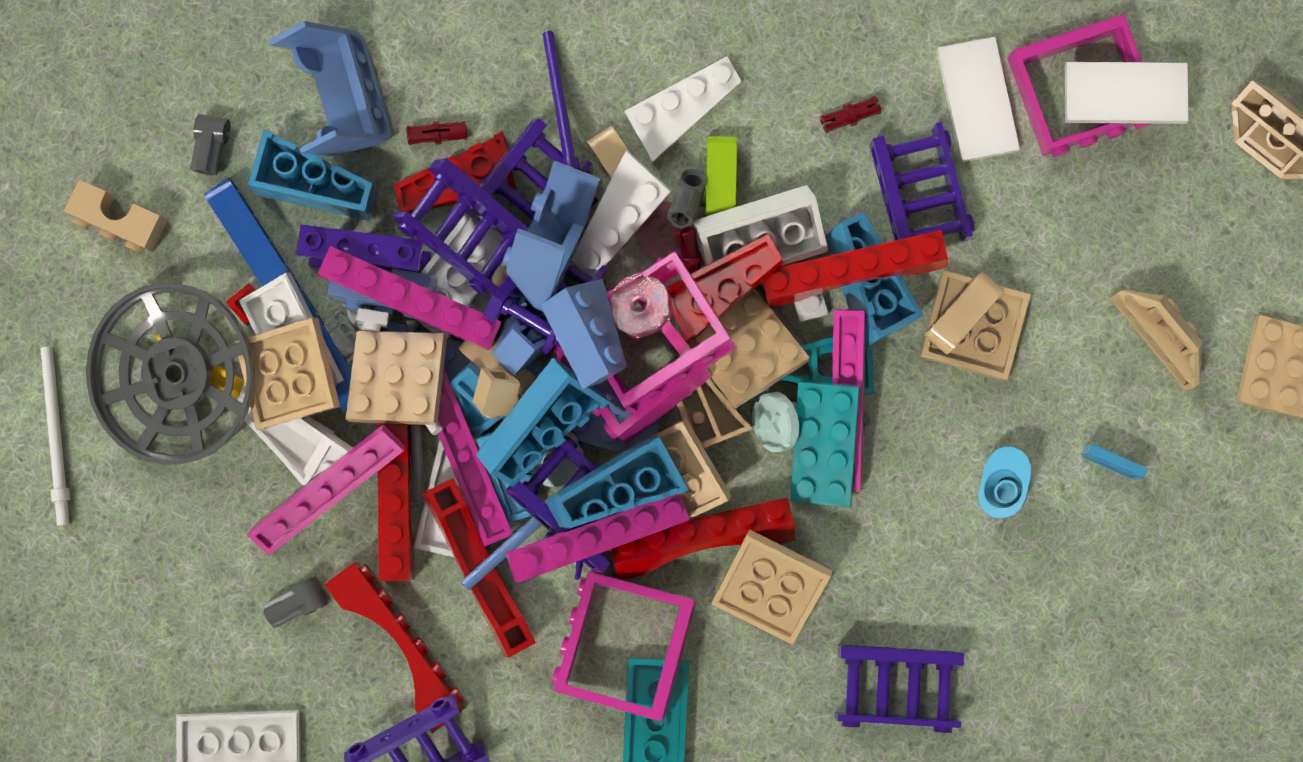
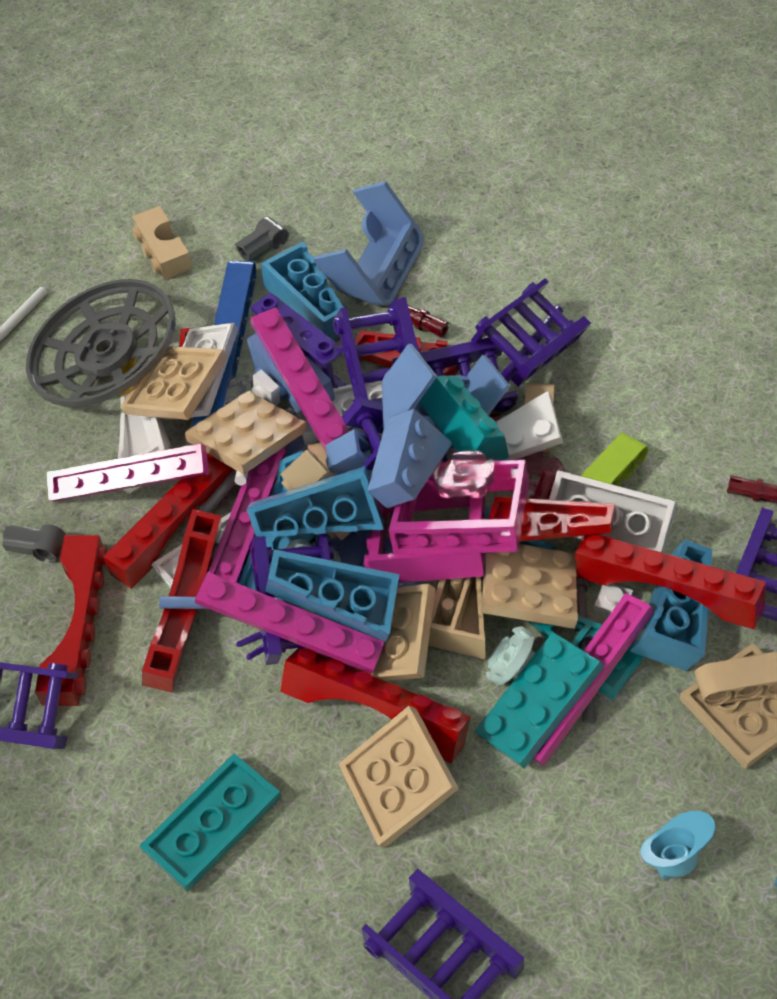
camera: 45 degrees right, 30 degrees down
dark pink window [552,571,696,723] -> none
white wing [624,56,741,164] -> none
dark grey piece [667,169,707,229] -> none
none -> teal slope [419,375,509,462]
none -> dark purple fence [471,278,591,387]

